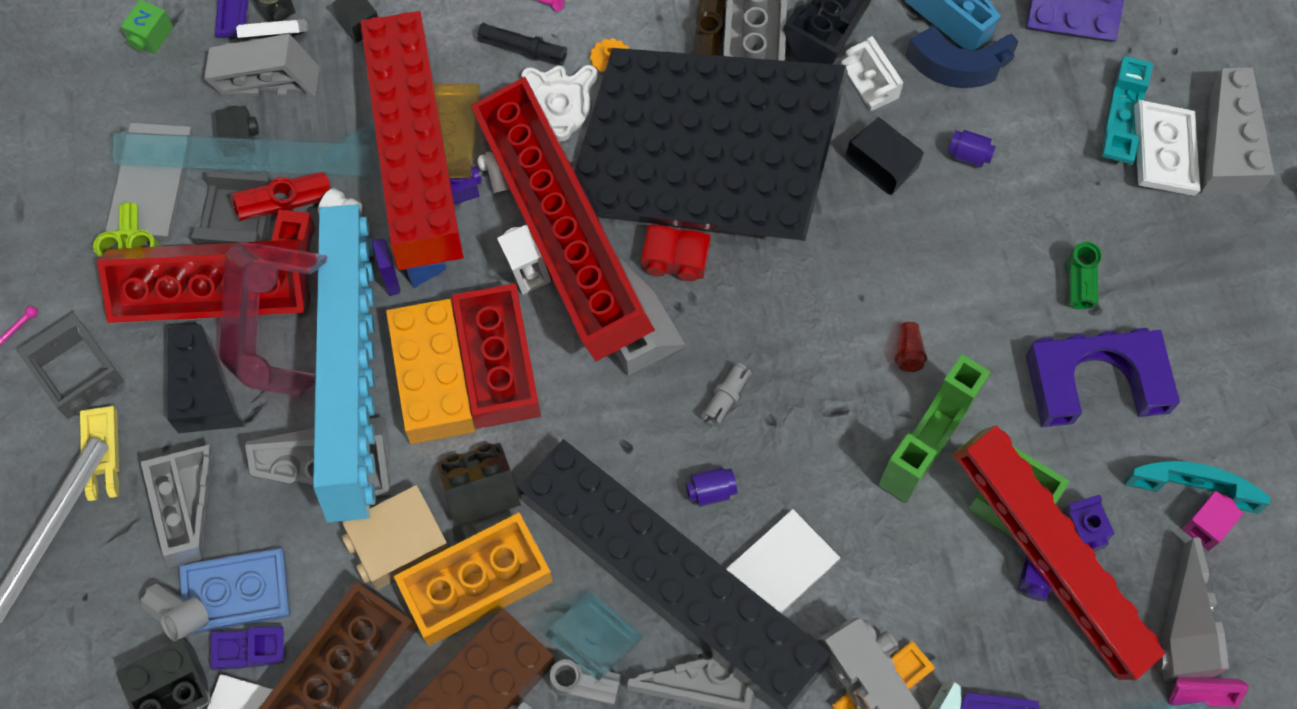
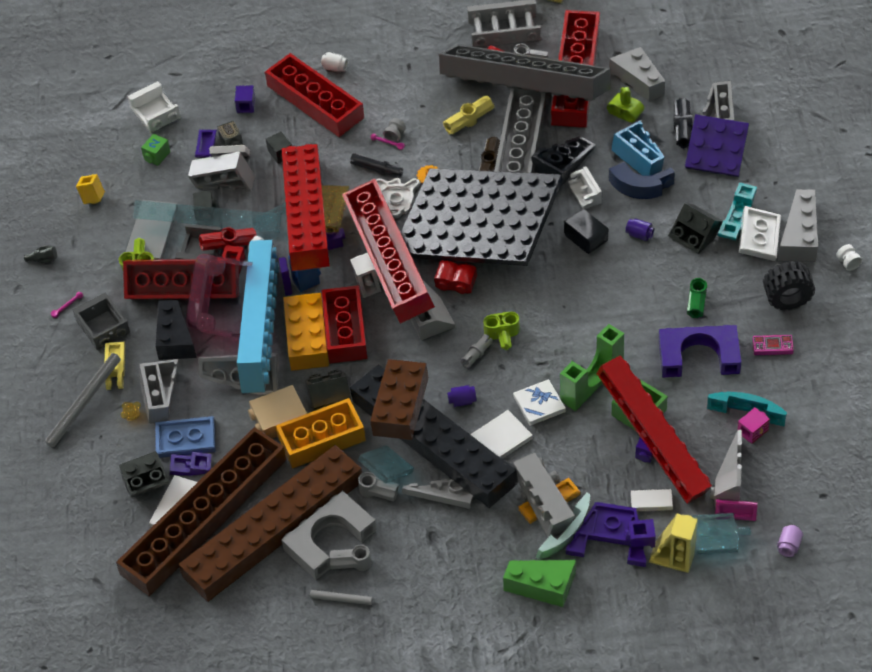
camera: 10 degrees right, 15 degrees down
light grey piece [140,584,208,642] -> none
white arm [477,152,509,193] -> none
clear red cone [894,322,927,372] -> none
dark purple brick [1062,494,1115,551] -> none
none -> yellow brick [76,174,105,204]
none -> clear yellow plate [121,402,141,420]
none -> reddish brown brick [370,359,429,440]
none -> lime beam [483,311,520,350]
none -> white tile [513,379,566,426]
none -> white tile [630,489,673,511]
none -> pearl dark grey slope [668,203,723,254]
none -> tile [752,335,794,355]
none -> black tyre [763,261,815,310]

